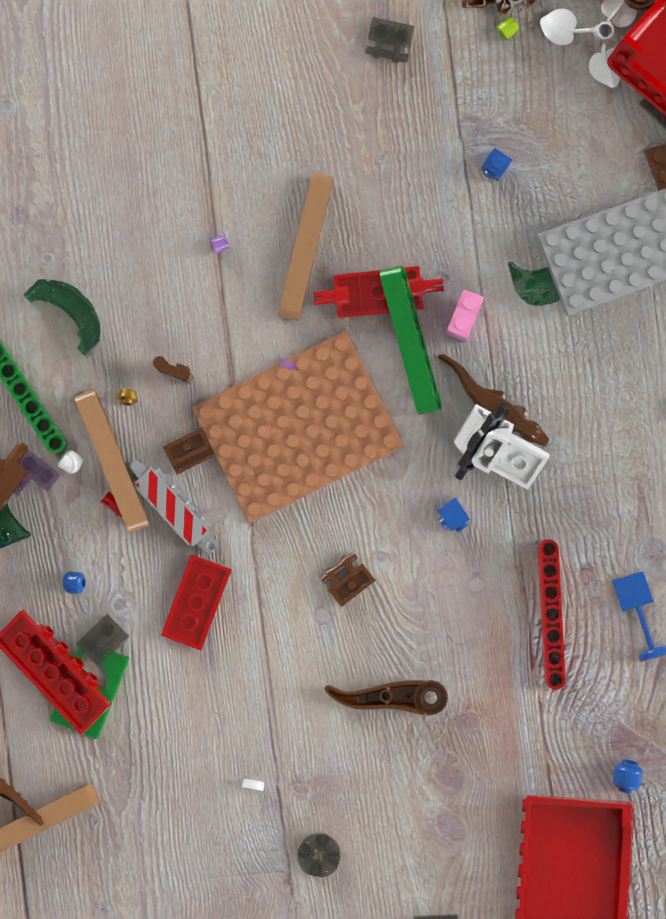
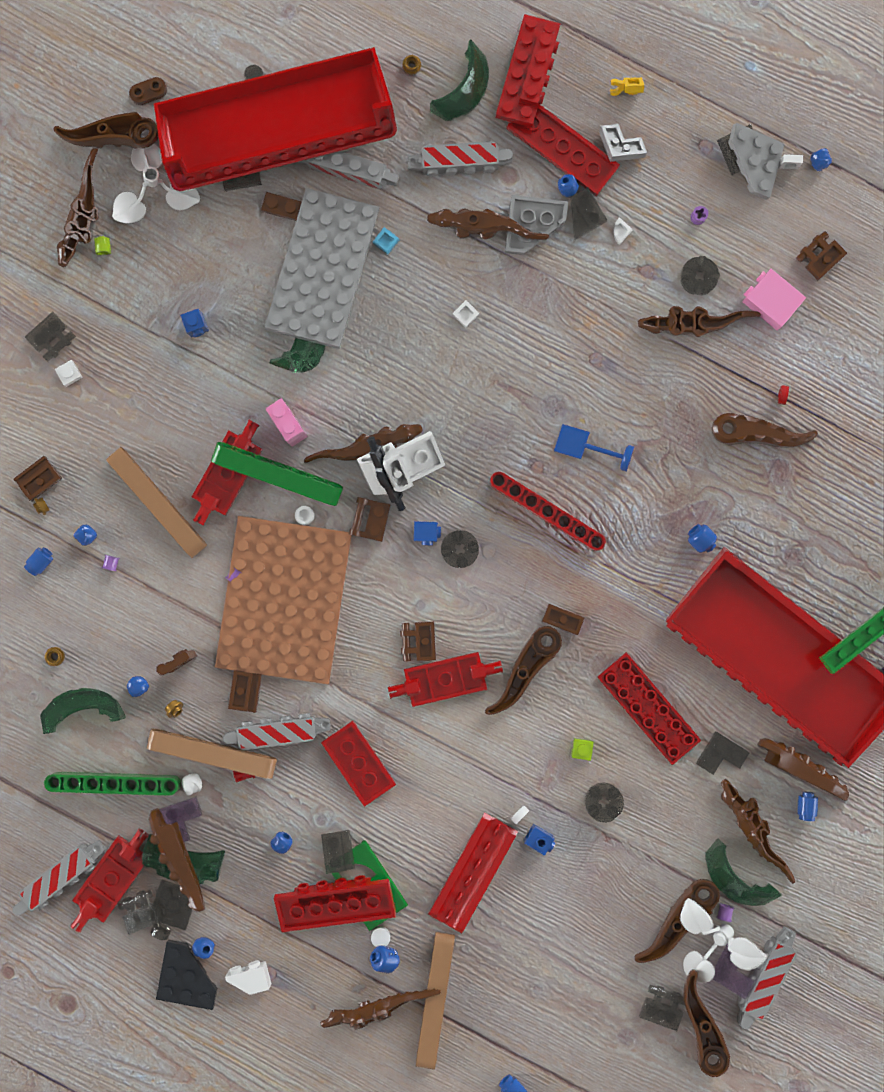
camera: 50 degrees left, 0 degrees up
none -> reddish brown plate [13,456,62,501]
none -> blue brick [24,547,53,576]
none -> pearl gold plate [33,497,50,515]
none -> pearl gold plate [45,647,65,666]
none -> white plate [55,360,83,387]
none -> blue piece [73,524,97,546]
none -> blue piece [127,676,149,697]
none -> white tile [295,506,315,525]
none -> reddish brown plate [349,497,391,542]
none -> blue head [370,945,400,974]
none -> white tile [371,927,390,947]
none -> red plate [388,652,503,707]
none -> red plate [428,812,518,933]
none -> clear smoke plate [441,530,479,568]
none -> blue brick [524,823,555,856]
none -> reddish brown plate [542,604,585,635]
none -> lime plate [571,738,594,761]
none -> red plate [597,652,702,765]

